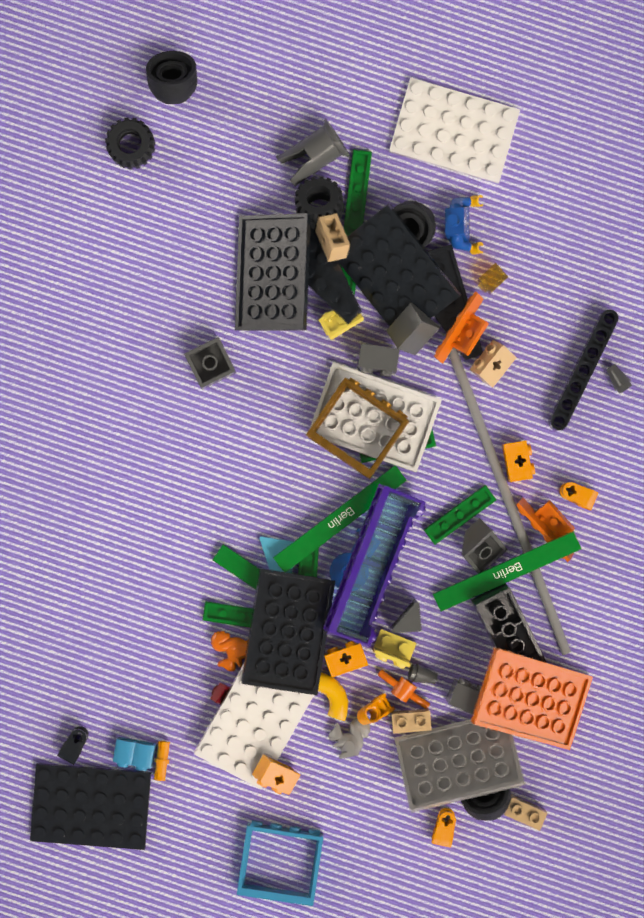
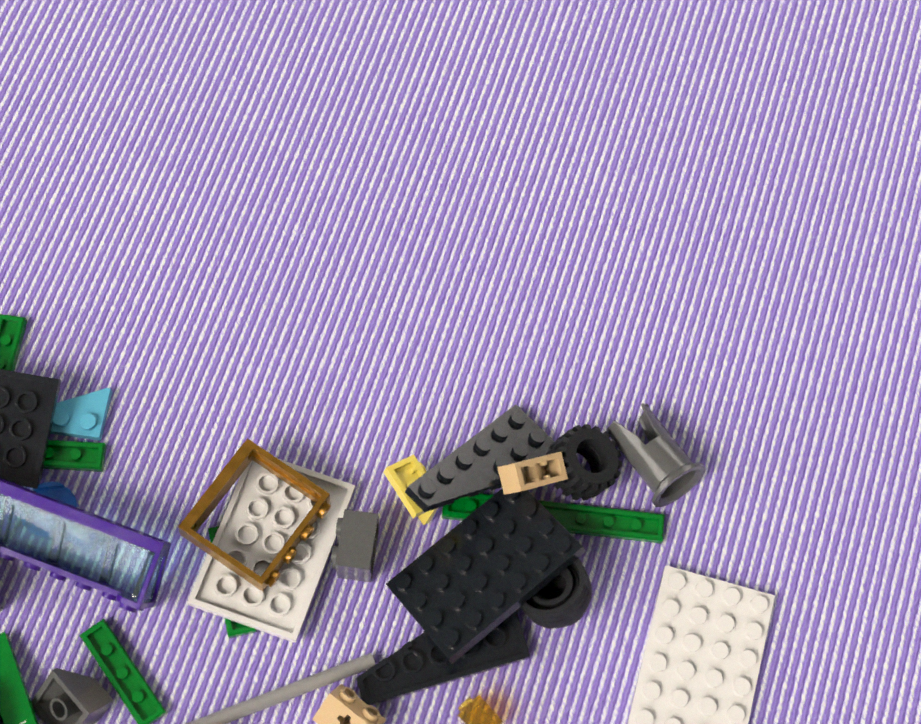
camera: 90 degrees right, 20 degrees down
black tyre [105,118,155,169] -> none
black piece [146,51,197,104] -> none
dark grey brick [184,337,236,390] -> none
green tile [213,544,259,590] -> none
black plate [235,213,311,331] -> none
green tile [273,465,407,572] -> none
dark grey slope [386,303,440,355] -> none
orange bracket [434,291,489,364] -> none
blue torso [445,195,484,255] -> none

